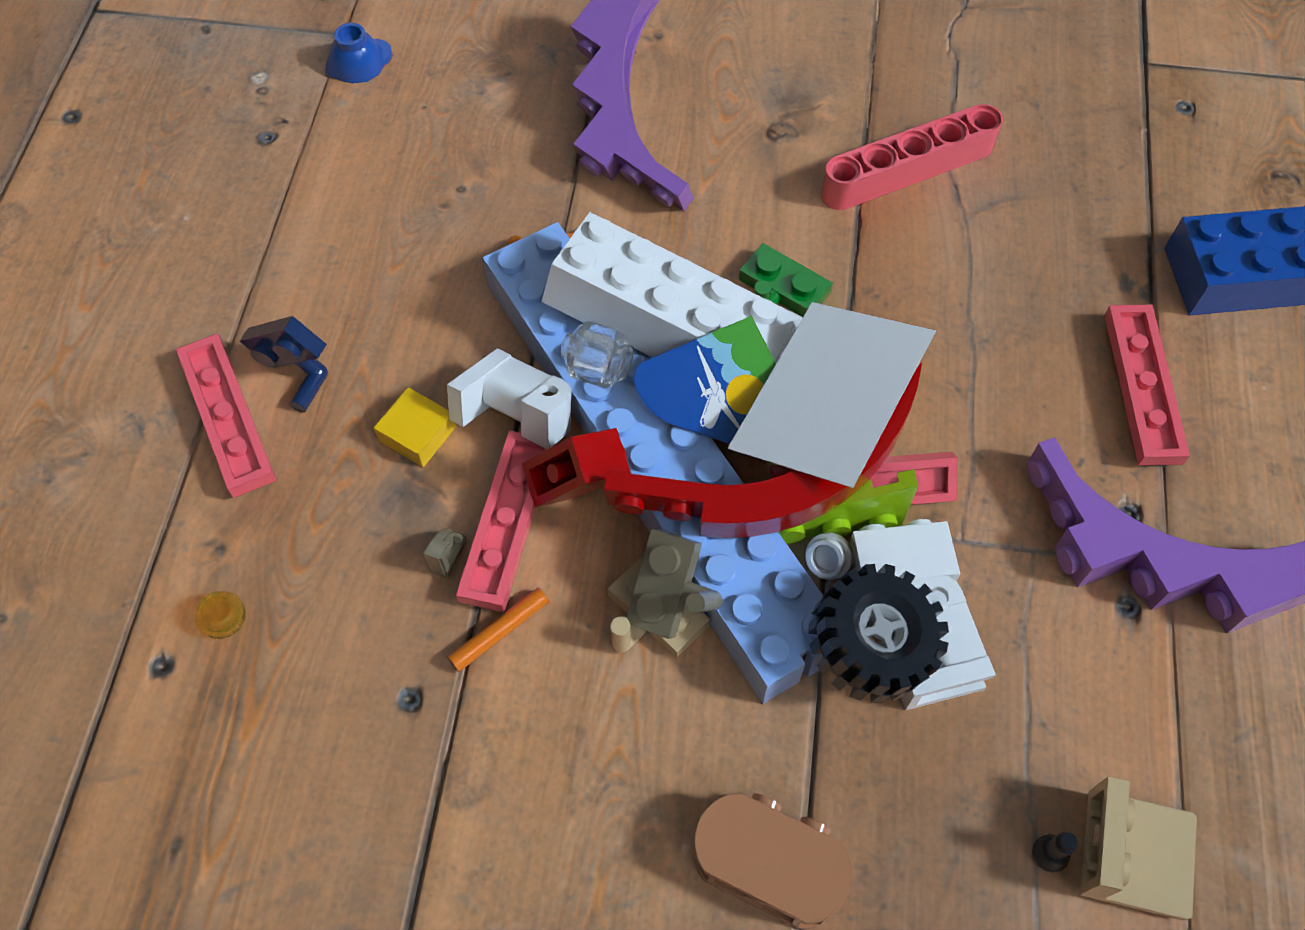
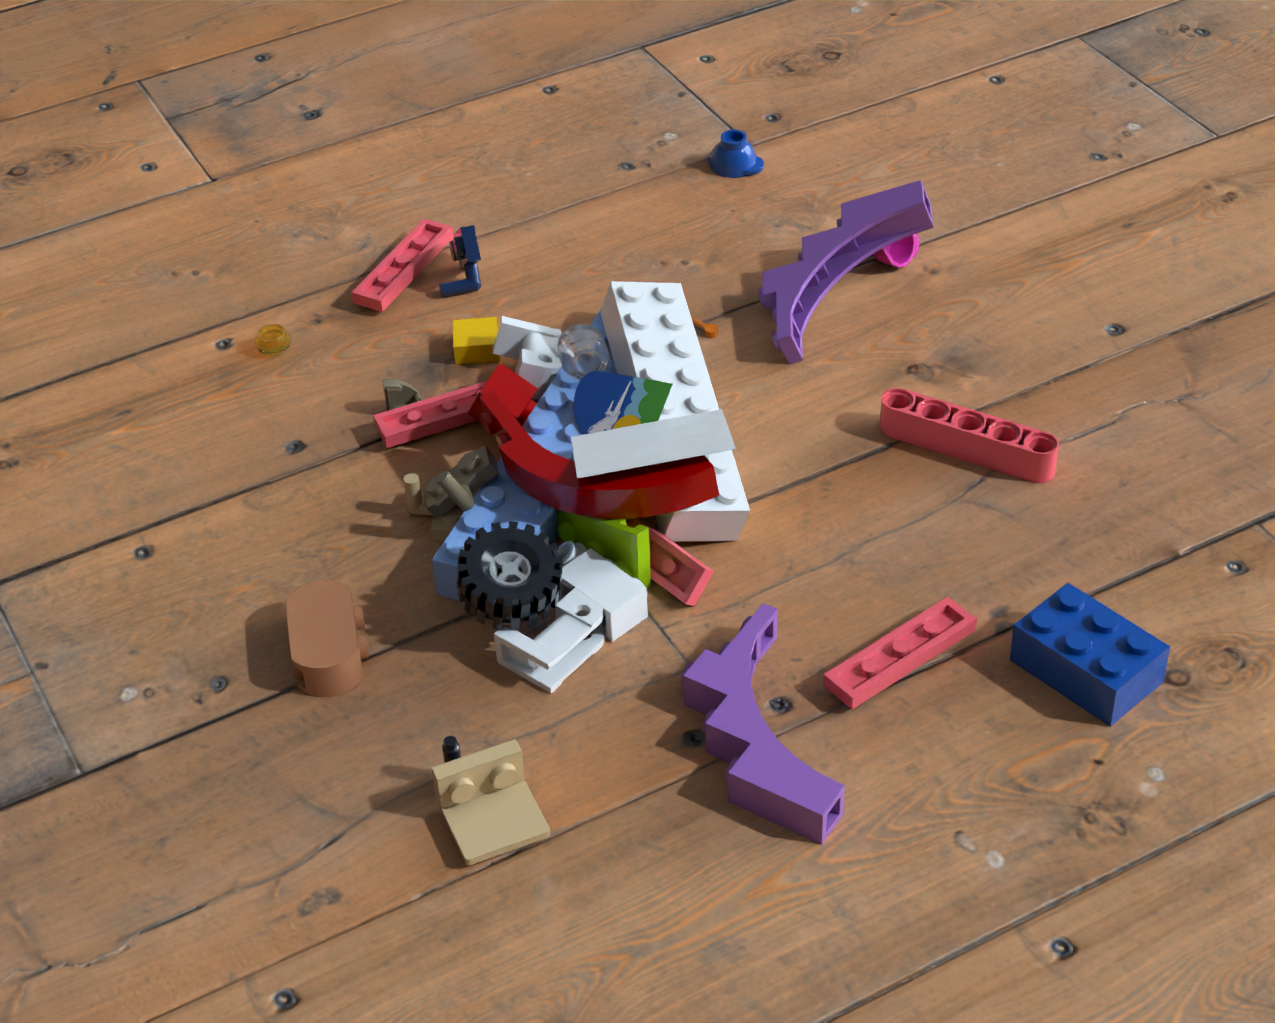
camera: 55 degrees right, 20 degrees down
orange piece [447,587,549,672] -> none
green plate [739,243,833,317] -> none

